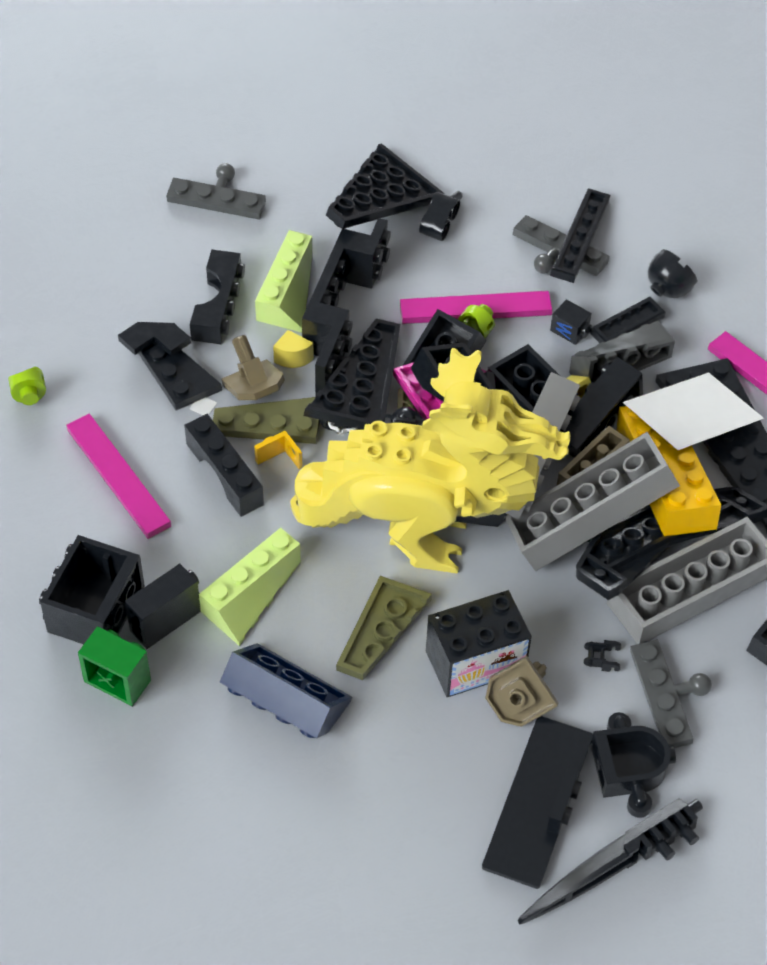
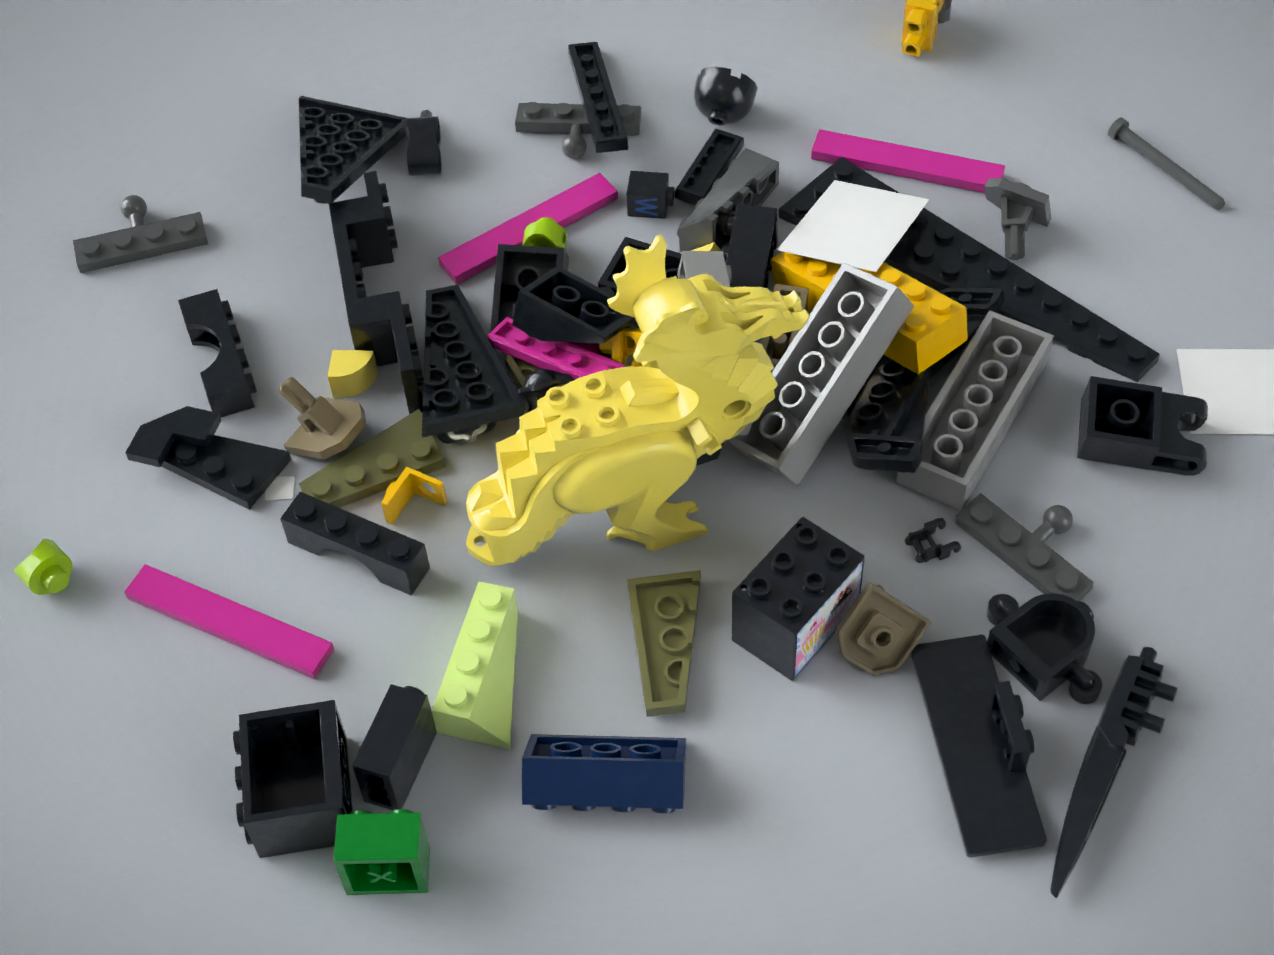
camera: 25 degrees left, 0 degrees up
yellowish green wedge [255,230,313,333] -> none

